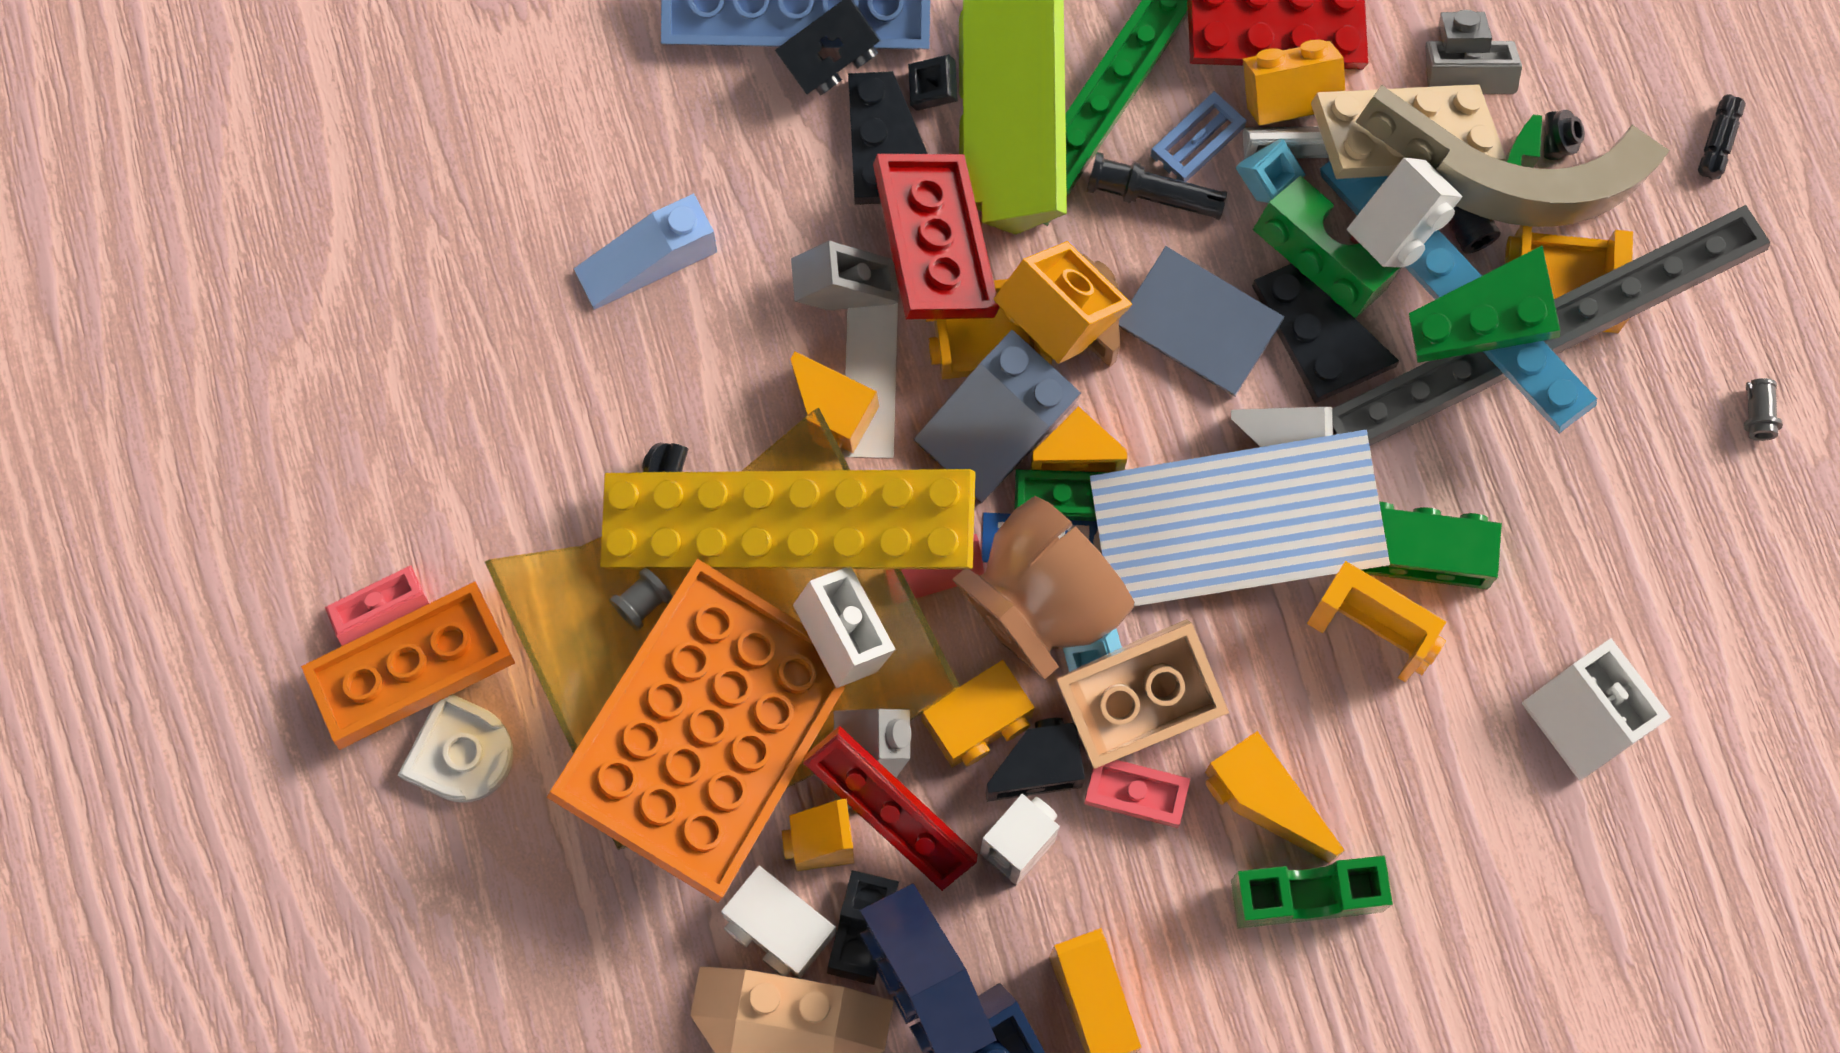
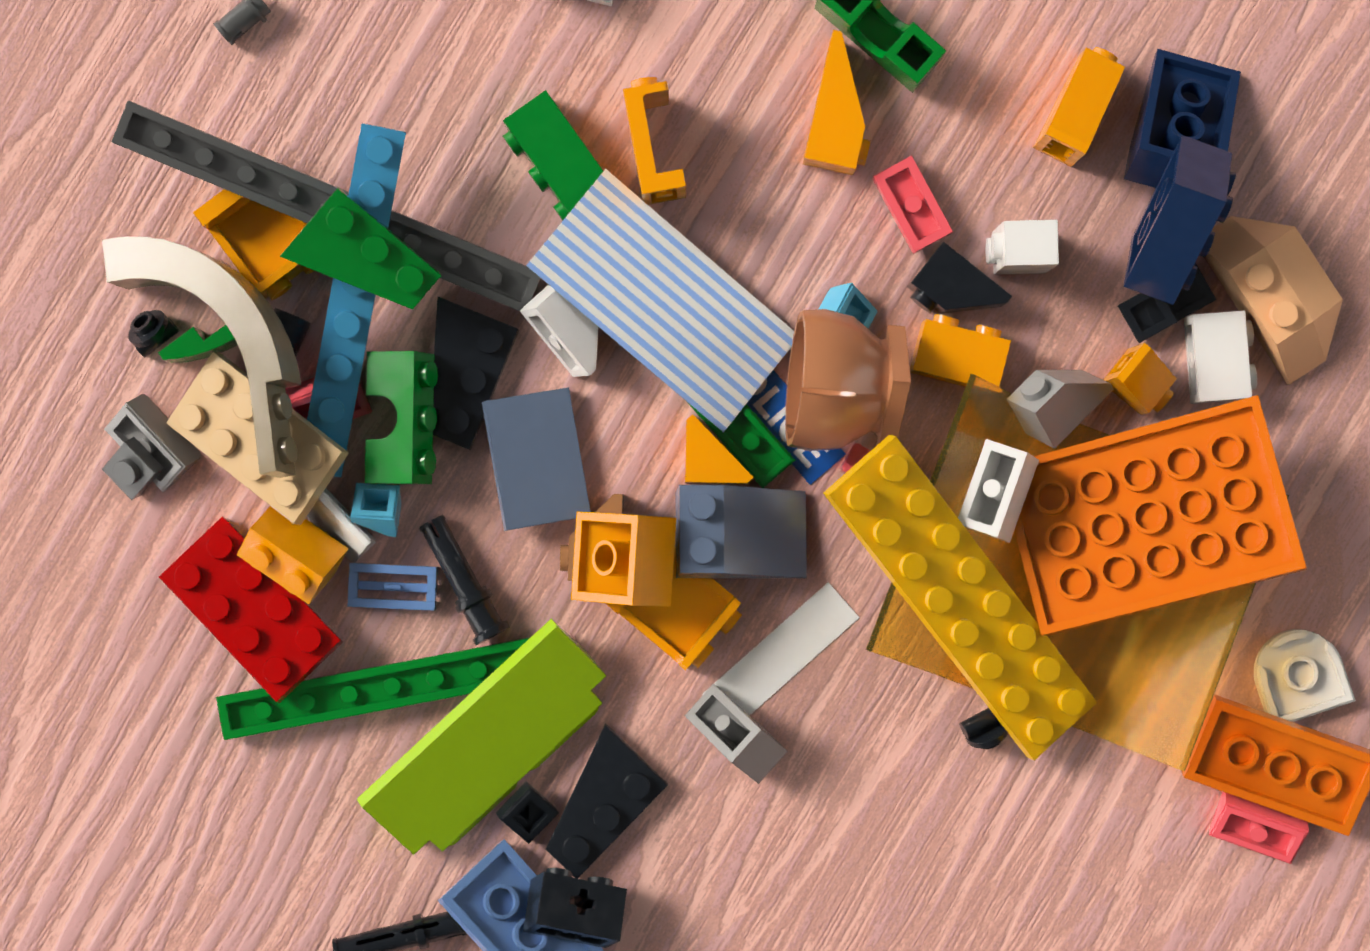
camera: 135 degrees left, 15 degrees up
light blue slope [574,193,717,310] -> none
dark grey bush [609,567,673,631] -> none
light orange slope [790,351,880,453] -> none
red tile [803,726,978,891] -> none
plate [873,154,1000,320] -> none
light nougat slope [1056,619,1229,769] -> none
white brick [1346,158,1463,267] -> none
black axle [1698,94,1746,180] -> none

